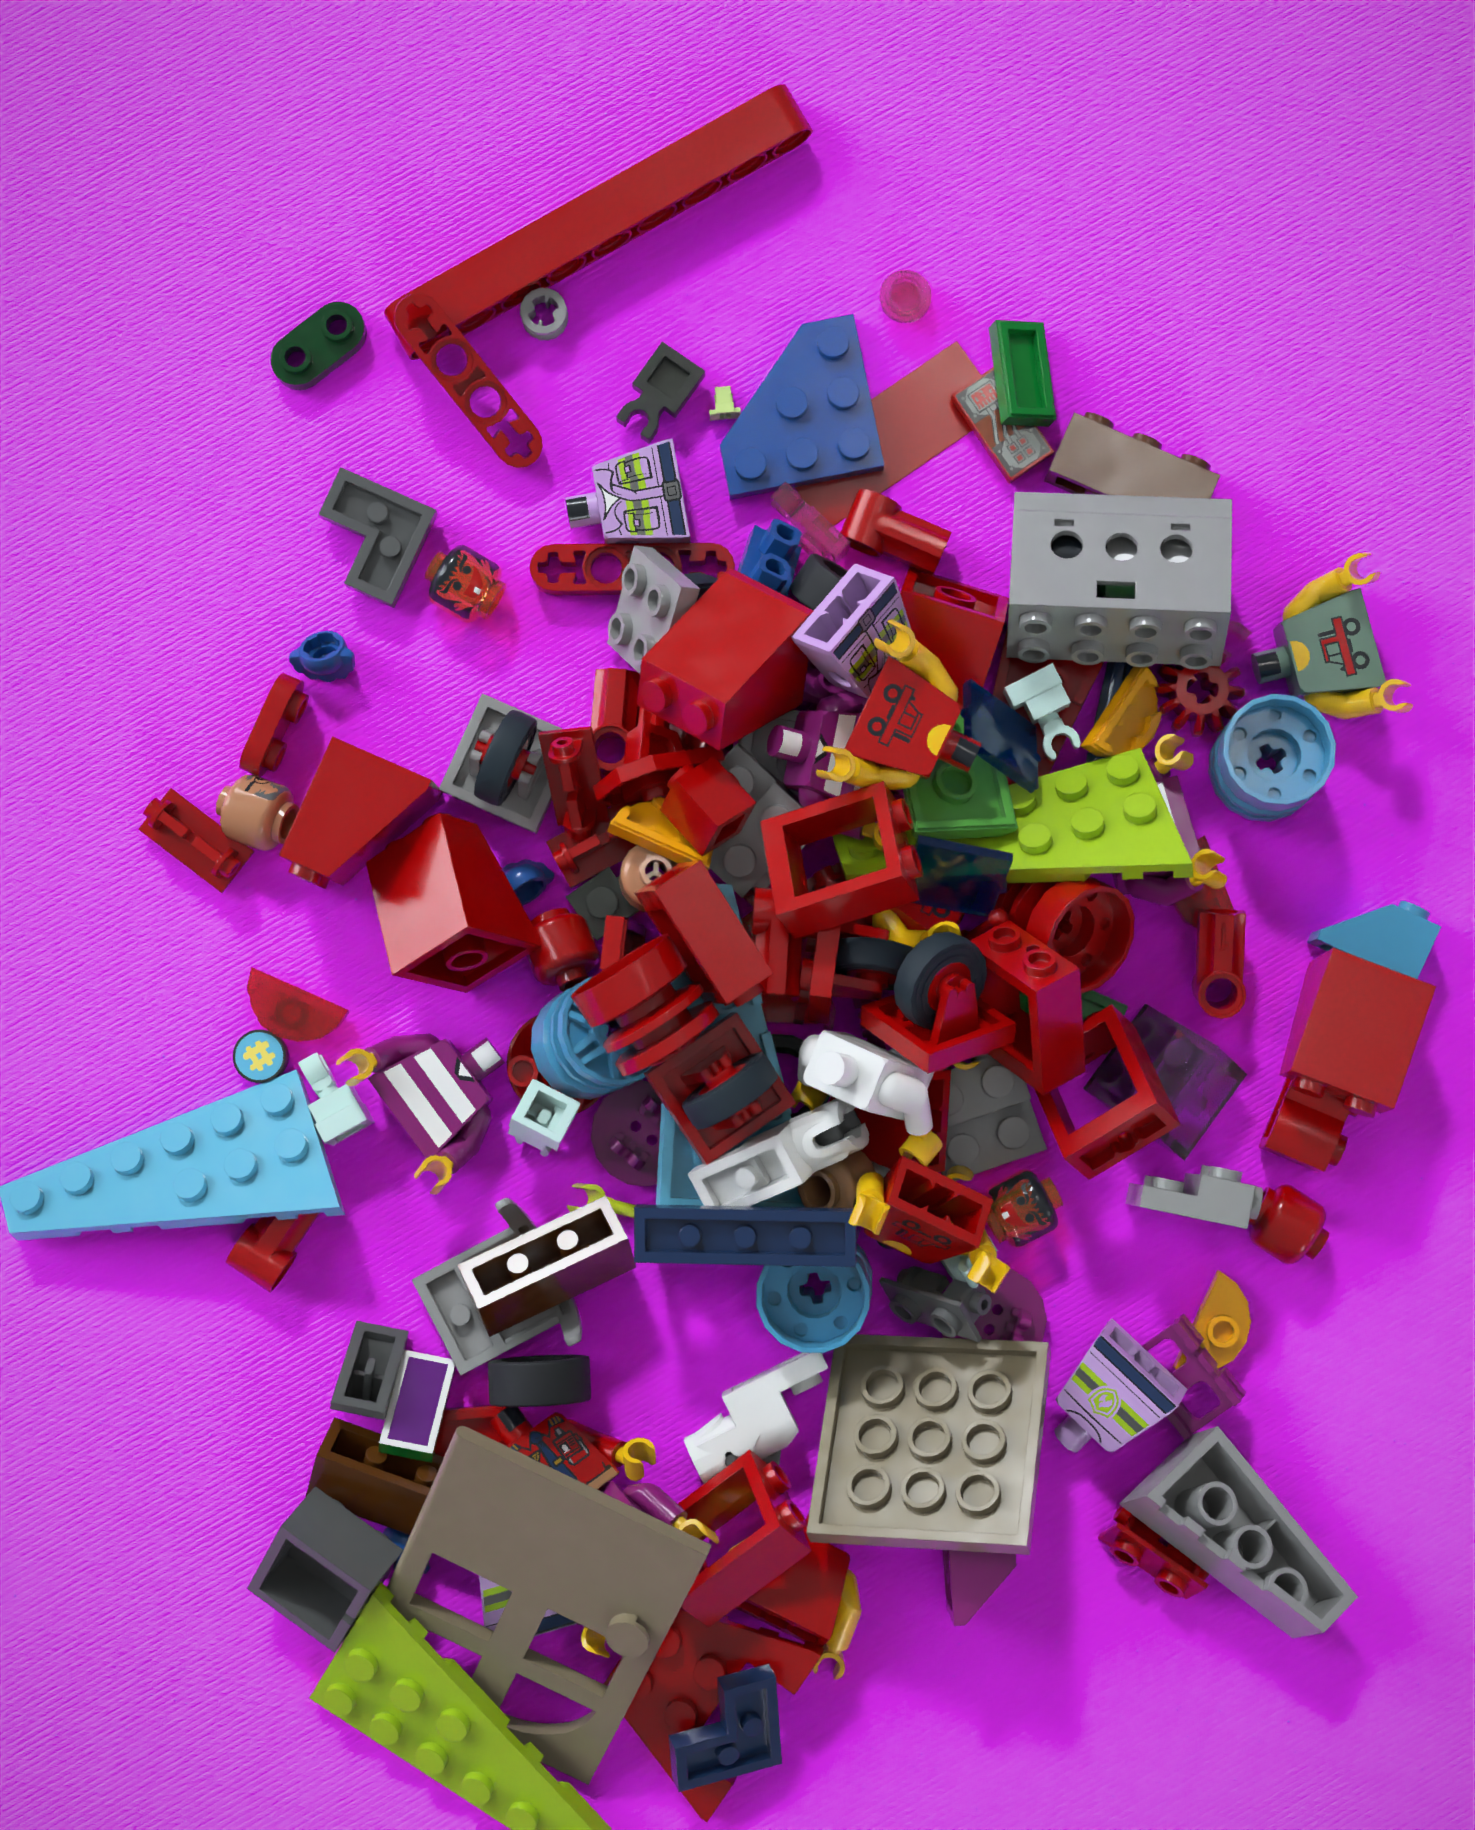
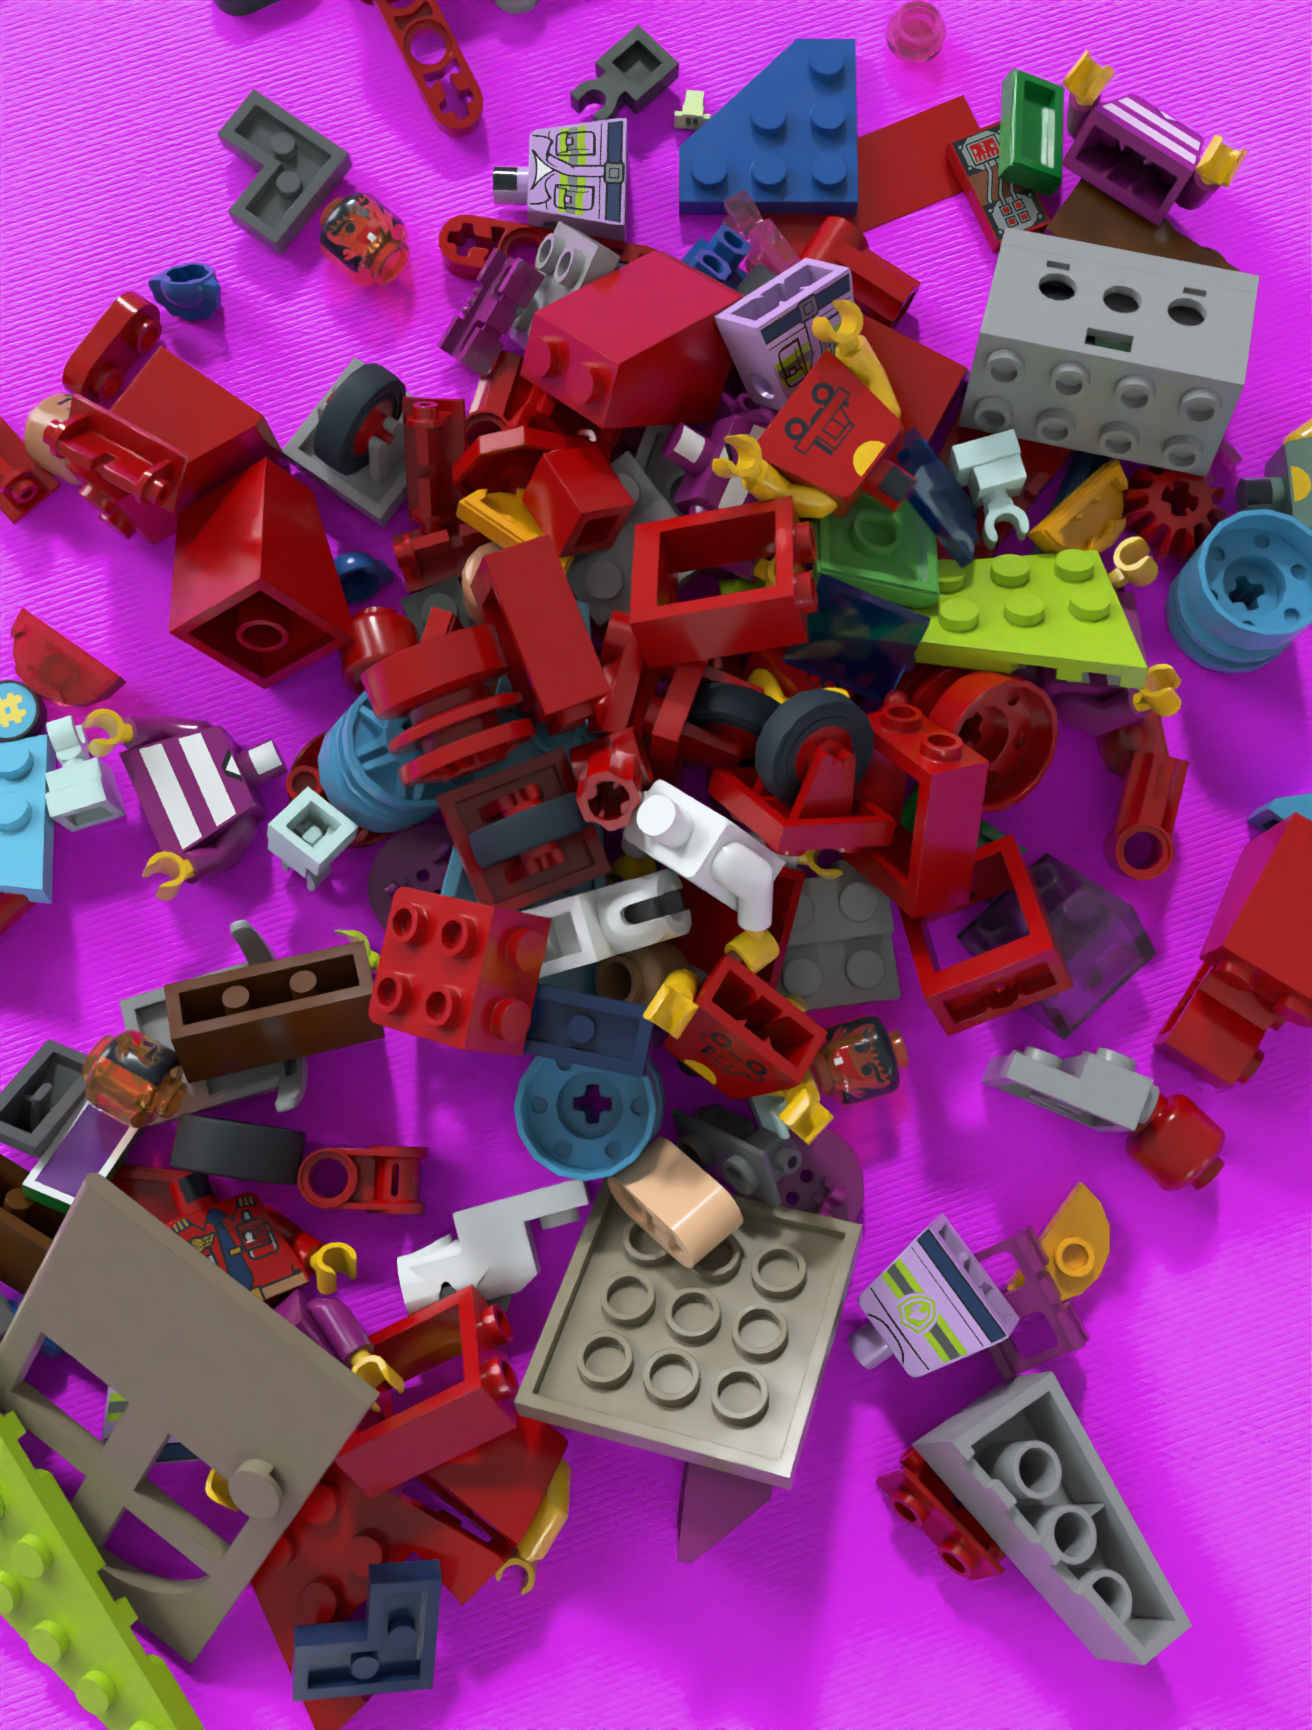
camera: 10 degrees right, 5 degrees down
none -> red hinge [43,393,189,513]
none -> clear orange head [81,1029,188,1129]
none -> red piece [297,1146,428,1214]
none -> red bracket [368,887,552,1056]
none -> magenta piece [437,247,545,377]
none -> red piece [569,726,654,832]
none -> light nougat beam [607,1137,743,1268]
none -> magenta torso [1061,50,1248,227]

